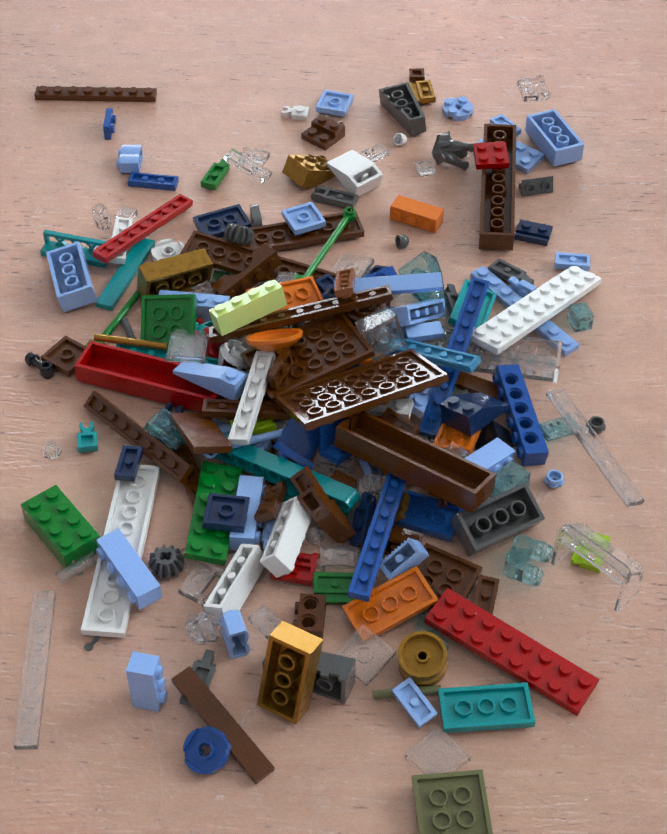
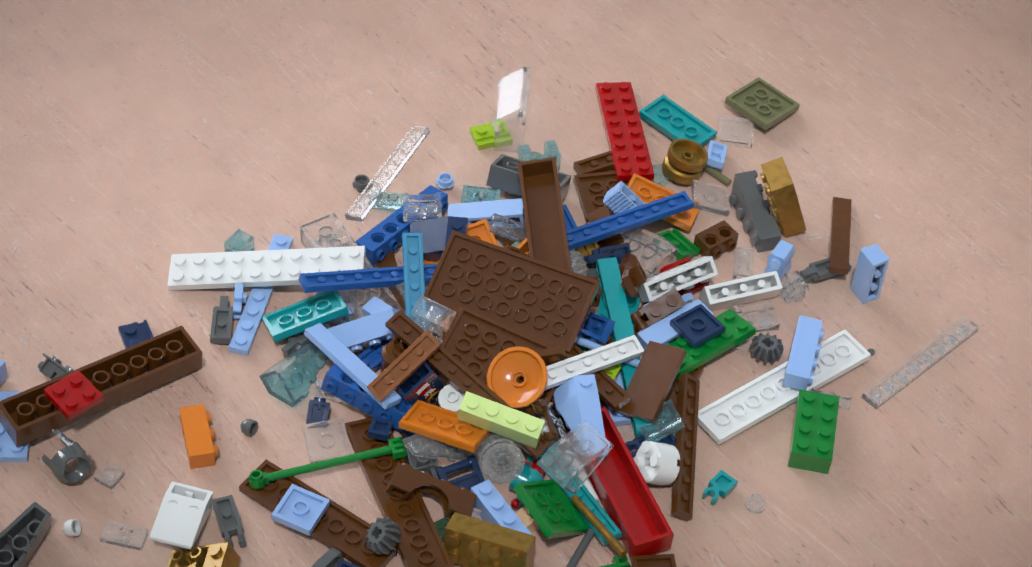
camera: 135 degrees left, 0 degrees up
dark blue plate [114,445,143,482] -> none
blue plate [183,726,231,775] -> none
light blue plate [555,252,590,271] -> none
none -> clear plate [402,192,442,222]
none -> reddish brown flag [531,399,577,453]
none -> white brick [633,441,680,485]

